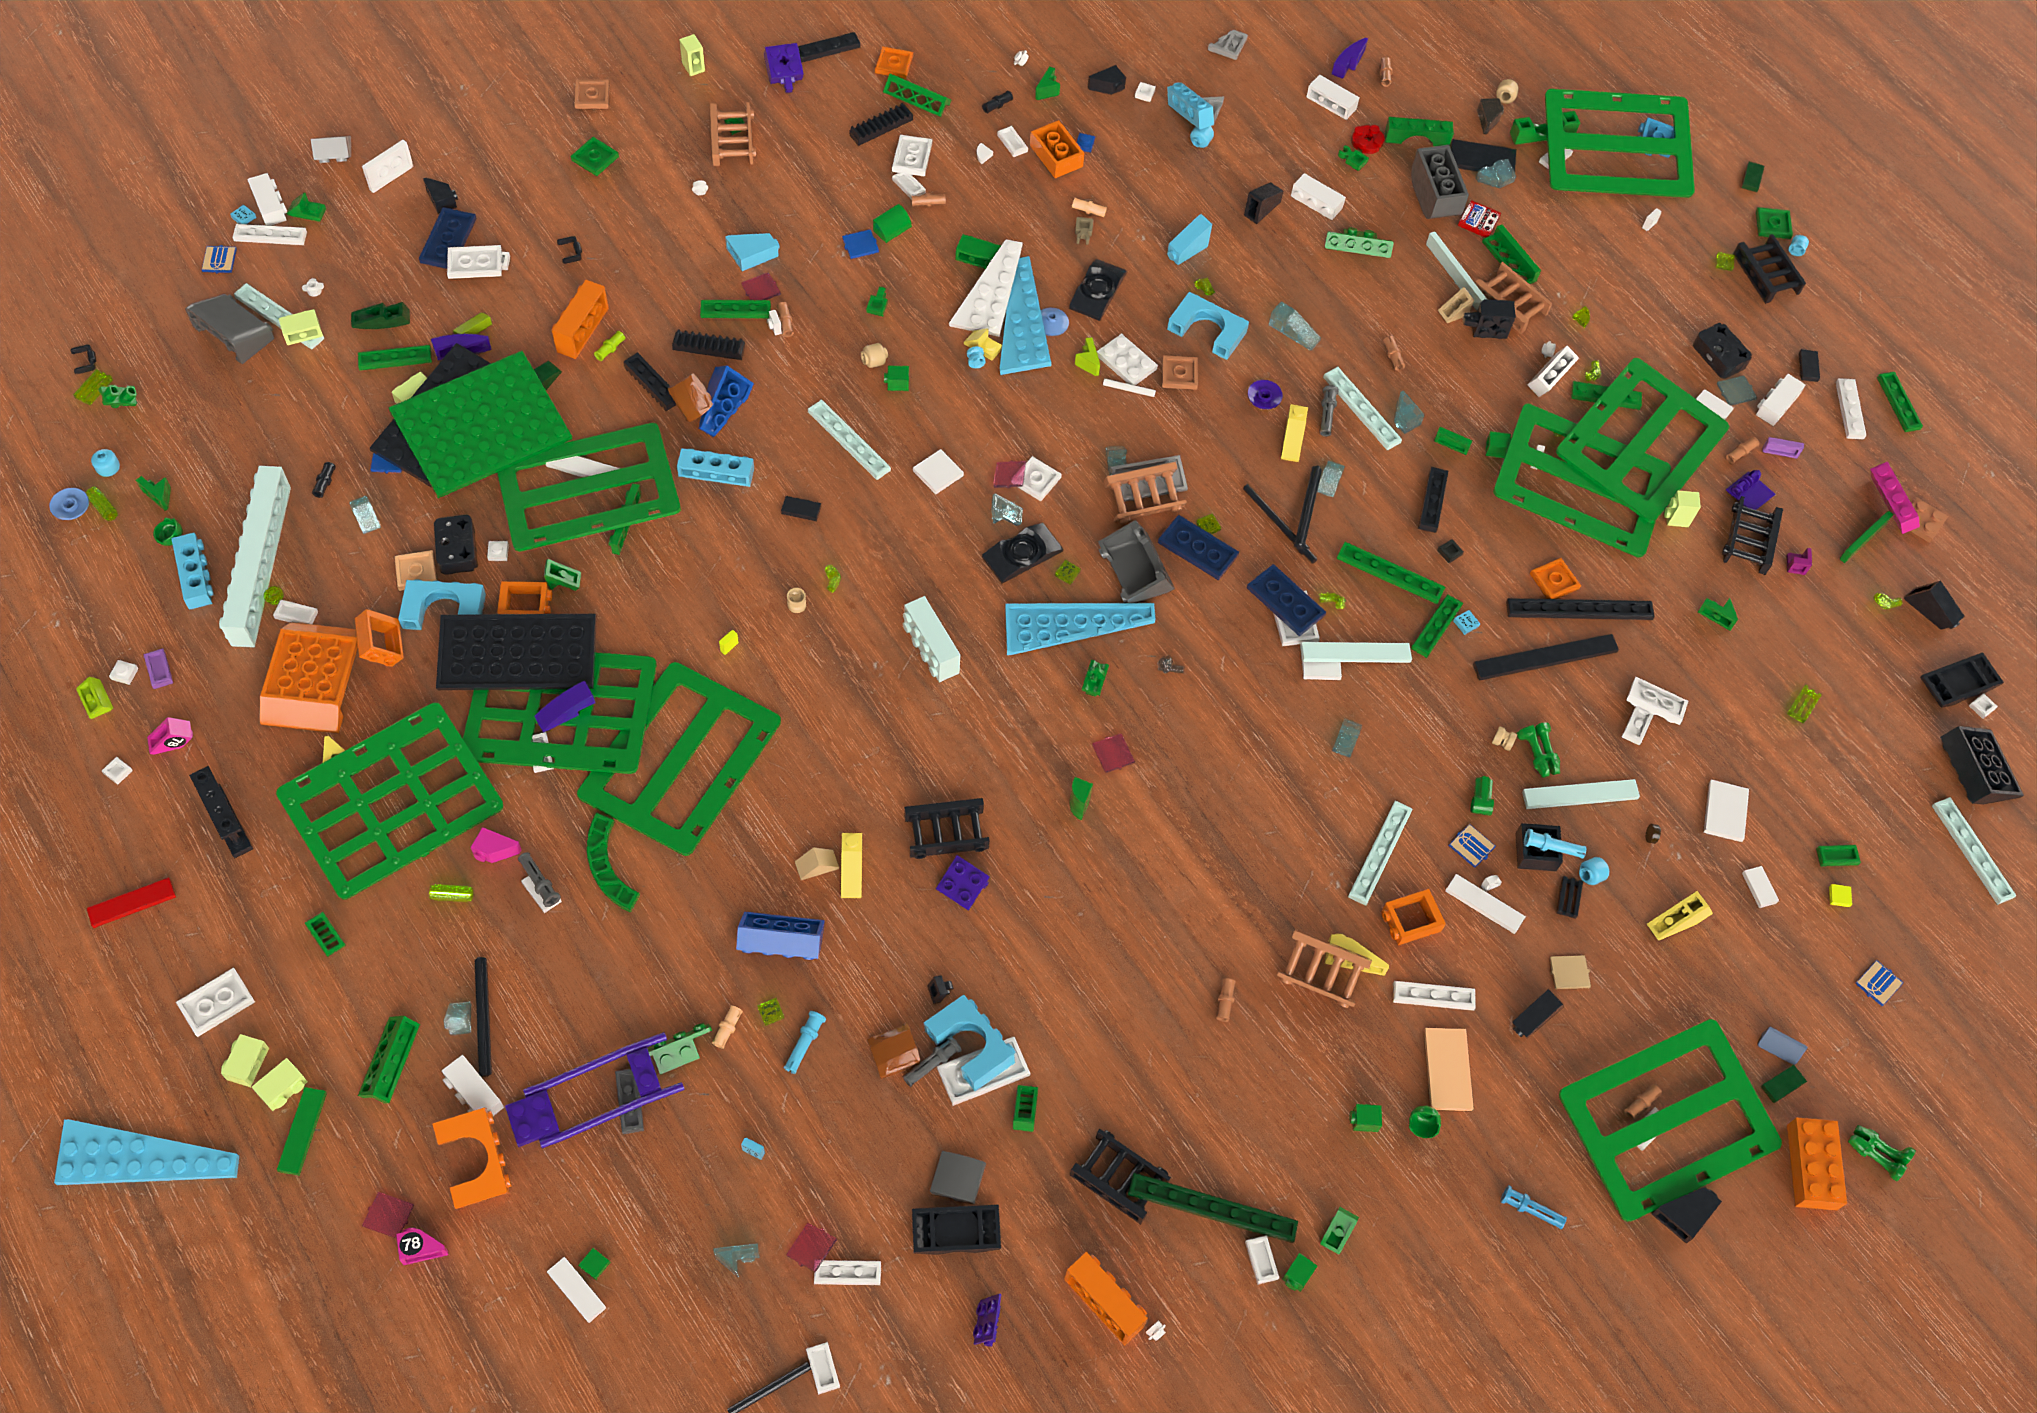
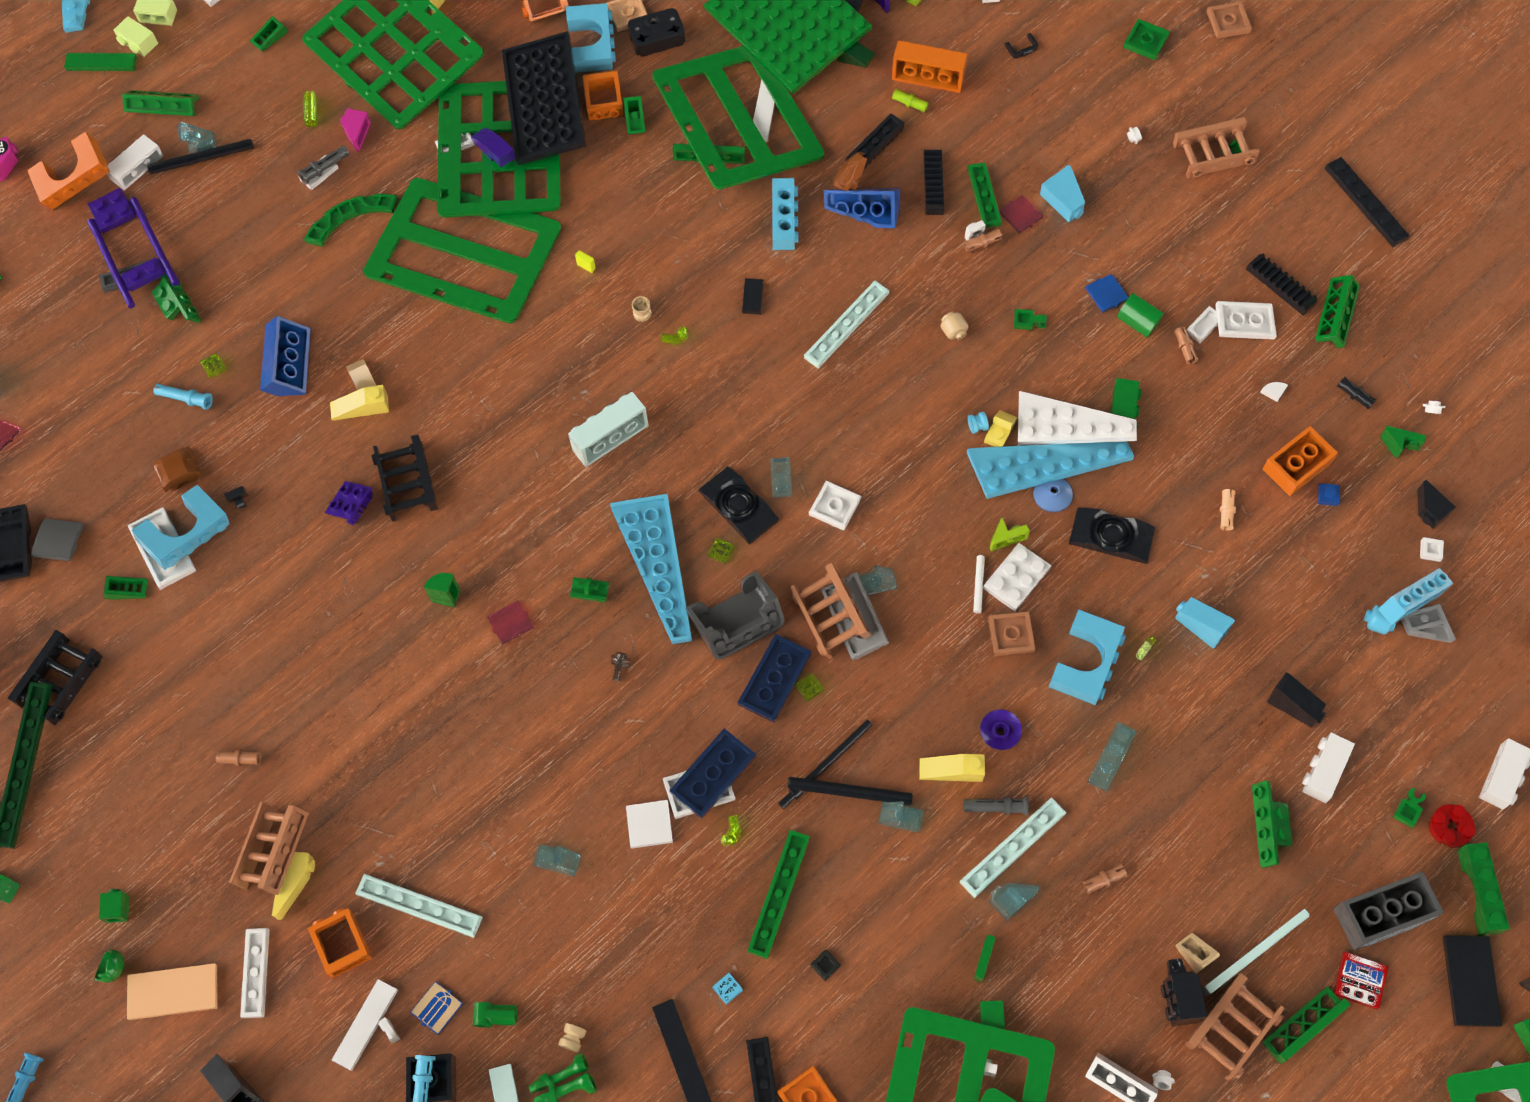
camera: 90 degrees right, 5 degrees up
clear pink piece [362,1192,414,1239] -> none
white plate [487,541,509,561] -> none
yellowish green brick [679,34,705,76] -> none
light nougat pin [711,1005,743,1049] -> none
medium azure tile [741,1138,765,1160] -> none
dark purple hinge [764,43,804,93] -> none
orange tile [875,46,913,79] -> none
green brick [884,365,909,391] -> none
dark grey pin [902,1036,962,1087] -> none
white tile [913,449,964,494] -> none
clear pink piece [993,460,1026,489] -> none
white tile [997,126,1028,157] -> none
dark tan plate [1075,217,1093,245] -> none
light aqua tile [1300,642,1412,663] -> none
green tile [1411,594,1463,658] -> none
black gear [1418,467,1449,533] -> none
clear light blue slope [1476,159,1516,189] -> none

